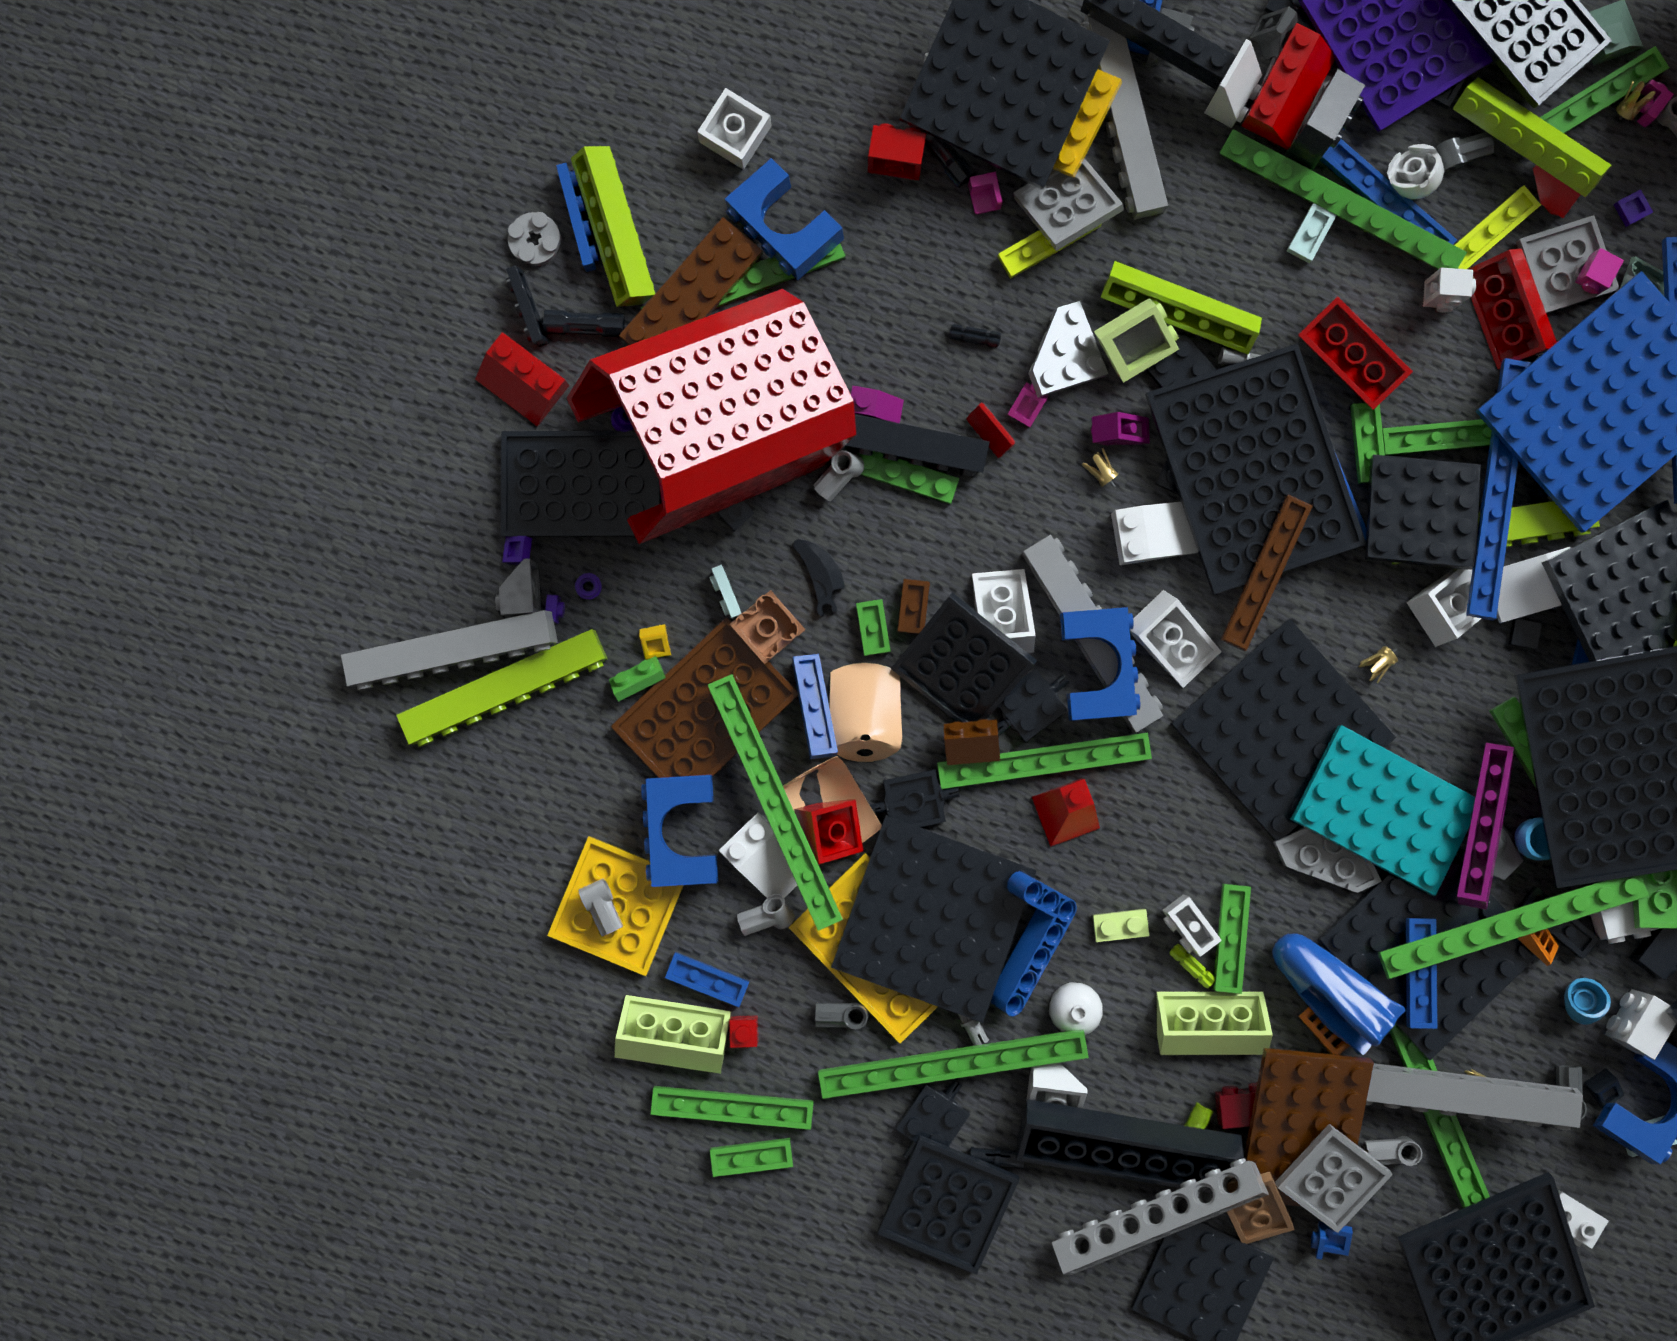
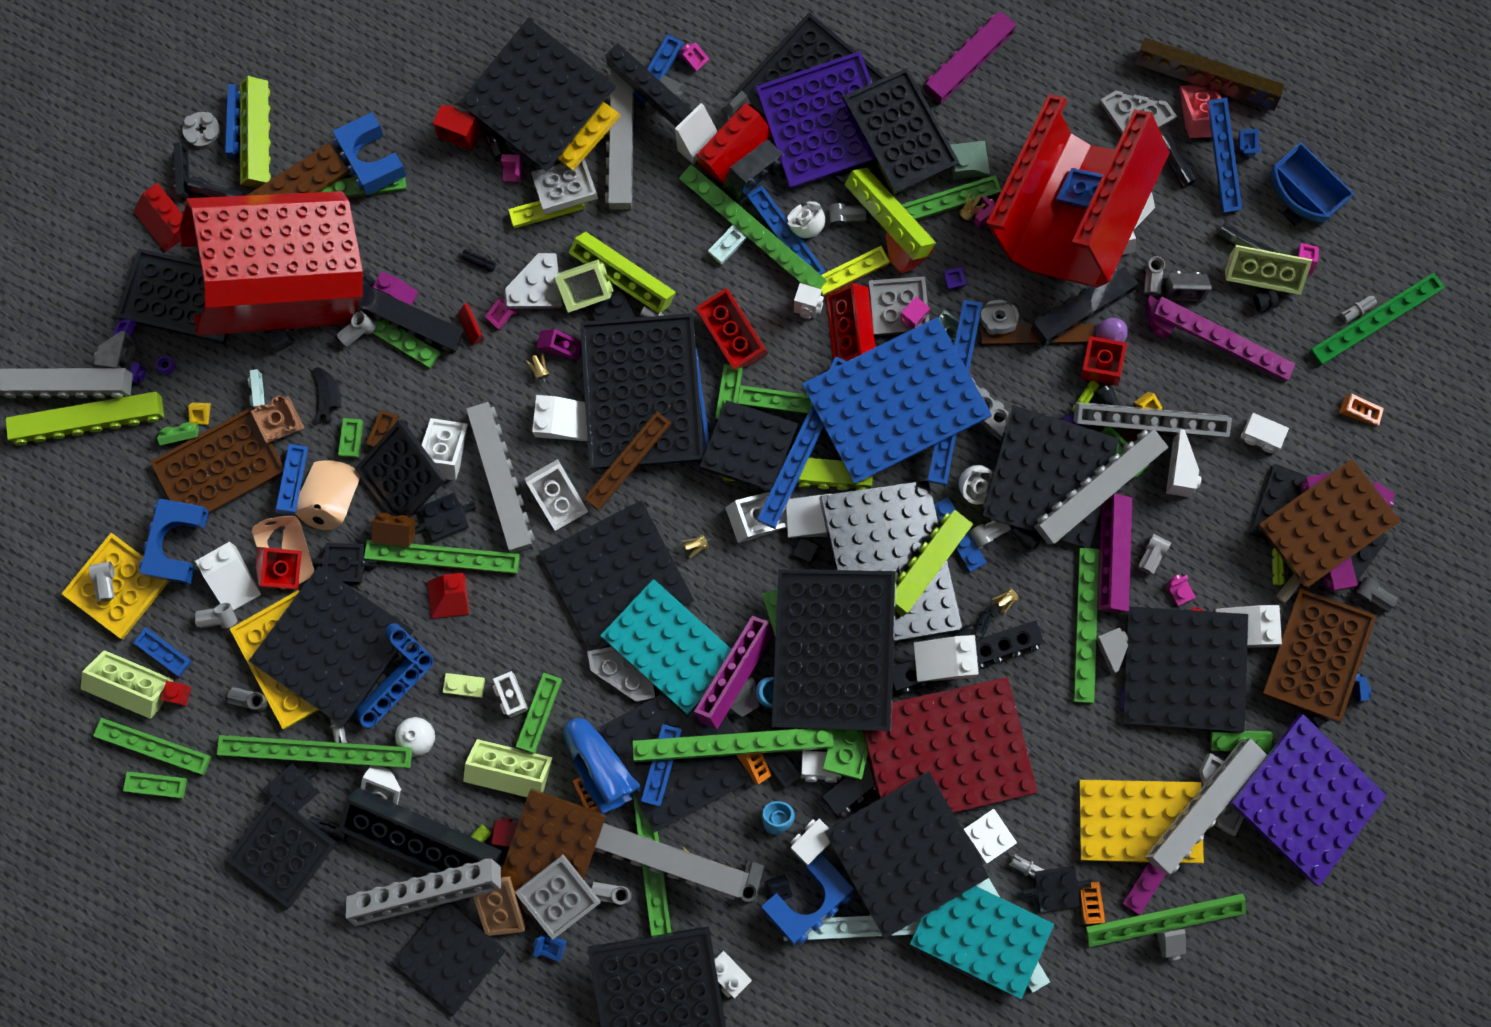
camera: 15 degrees right, 10 degrees down
white brick [697,88,771,170] -> none
bright green plate [708,674,843,931] -> none
blue arch [1060,607,1141,721] -> none
lime axle [1169,944,1215,988] -> none

